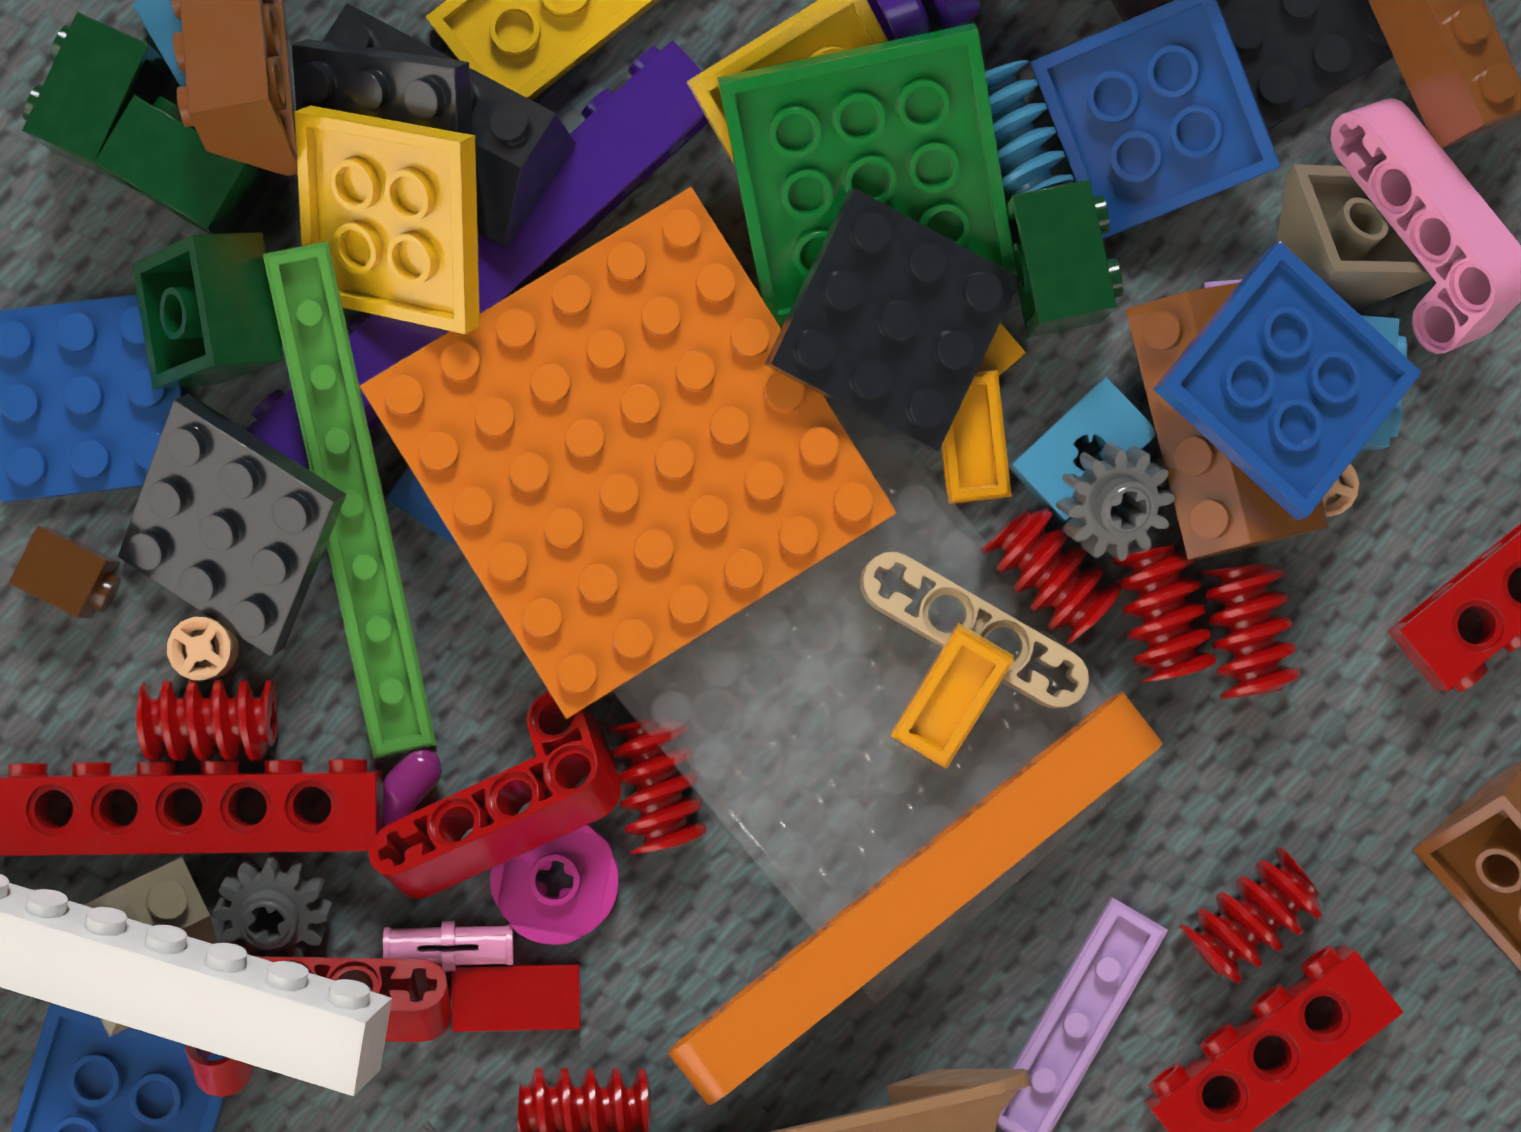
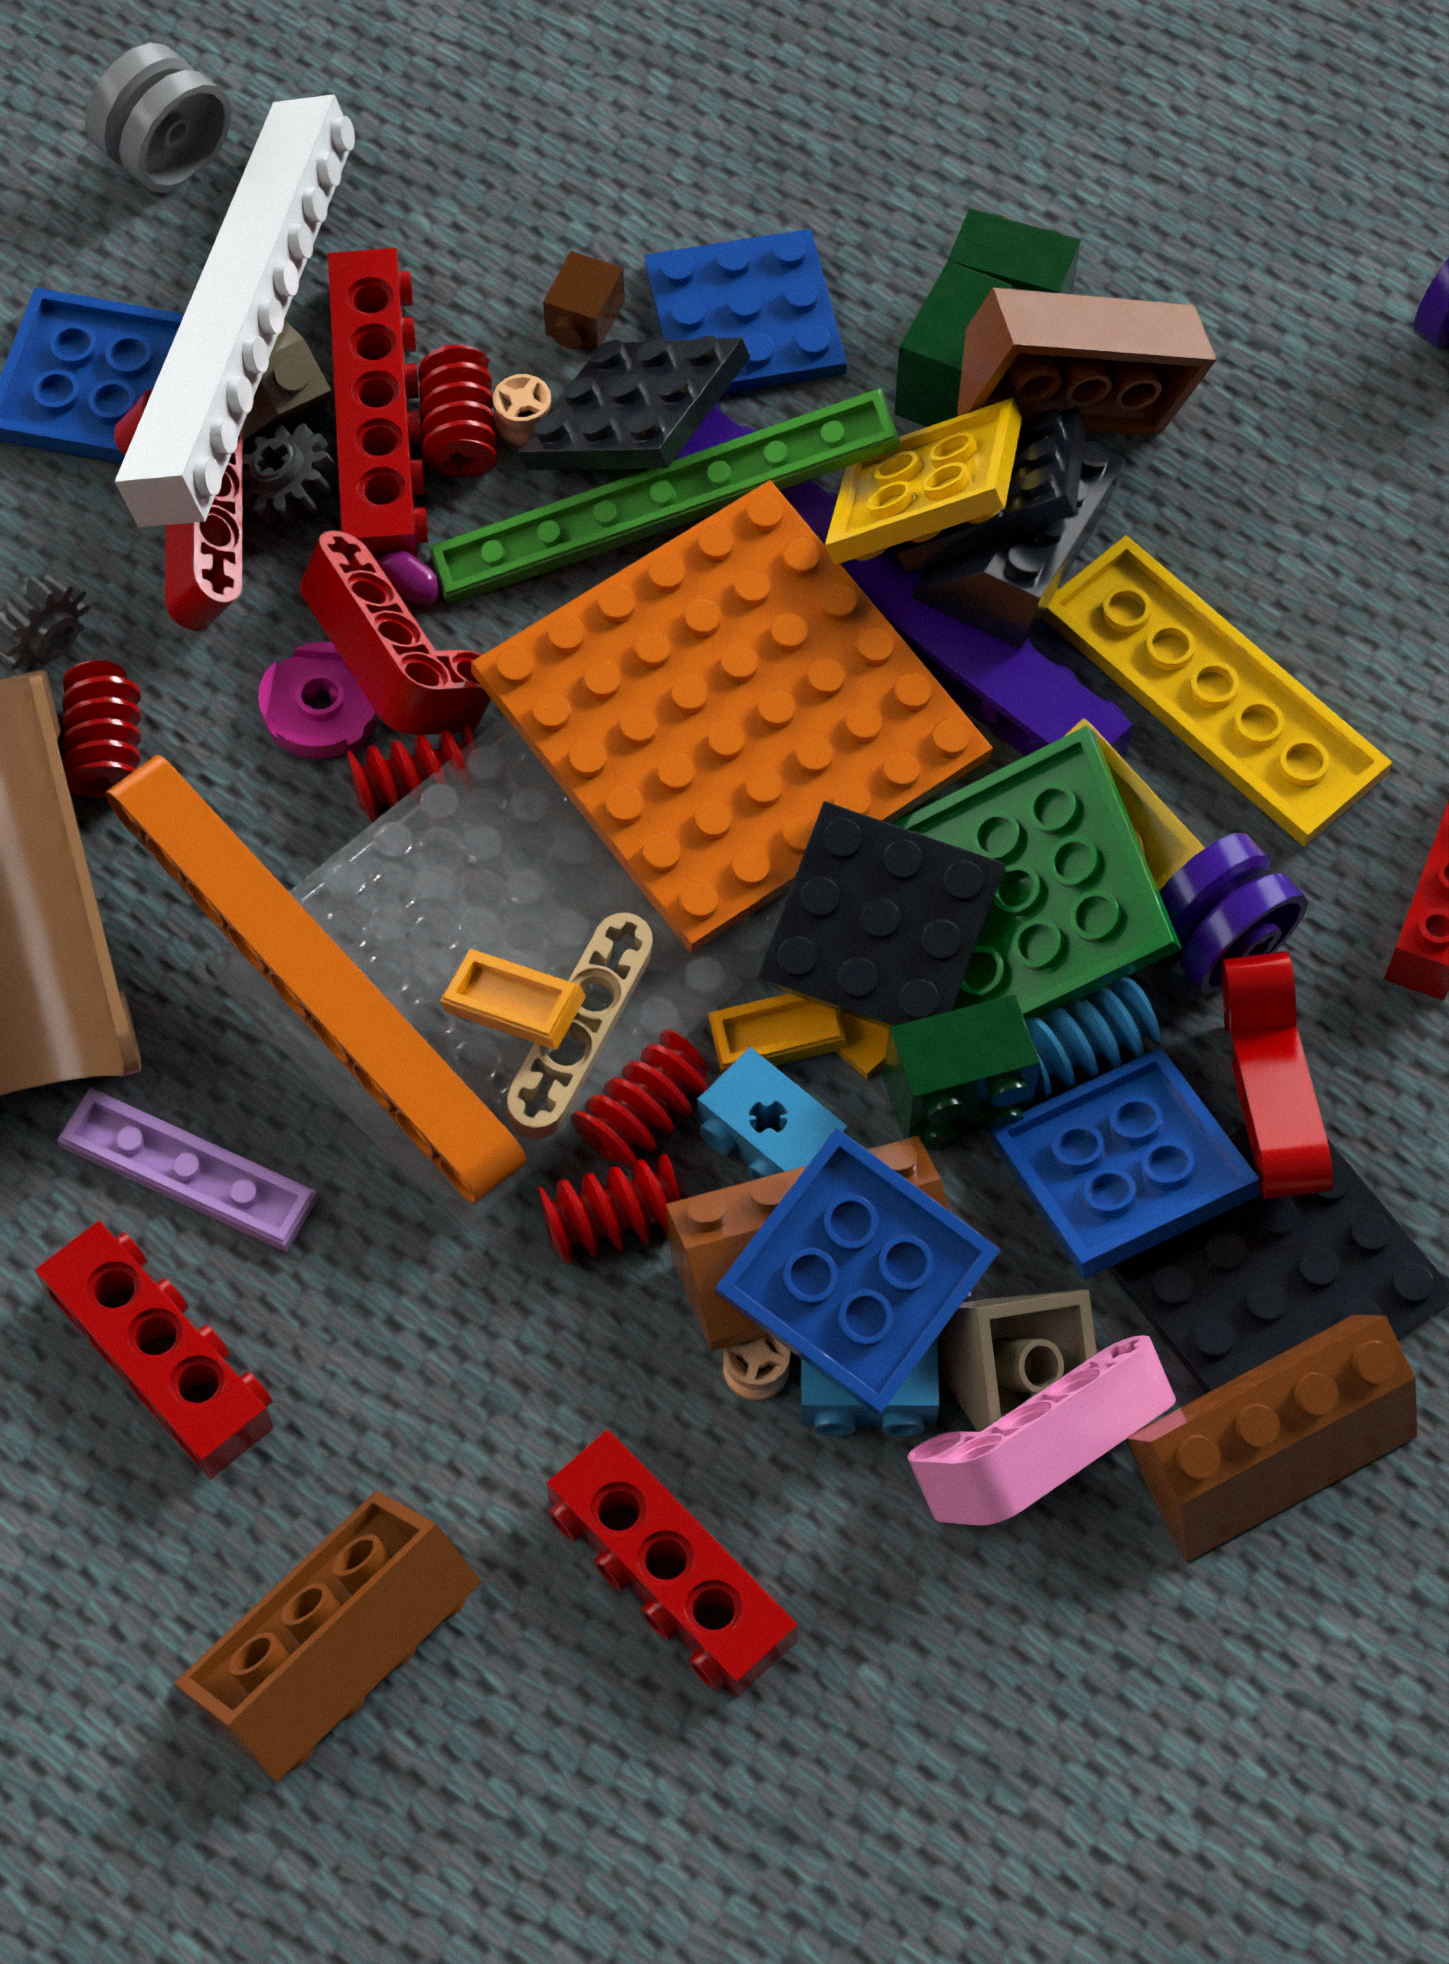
camera: 85 degrees right, 25 degrees down
dark green brick [132,232,283,389] -> none
bright pink pin [383,920,514,972] -> none
red tile [451,963,581,1032] -> none
dark grey gear [1056,442,1175,561] -> none
red piece [1179,846,1324,985] -> none
red piece [1201,563,1301,699] -> none

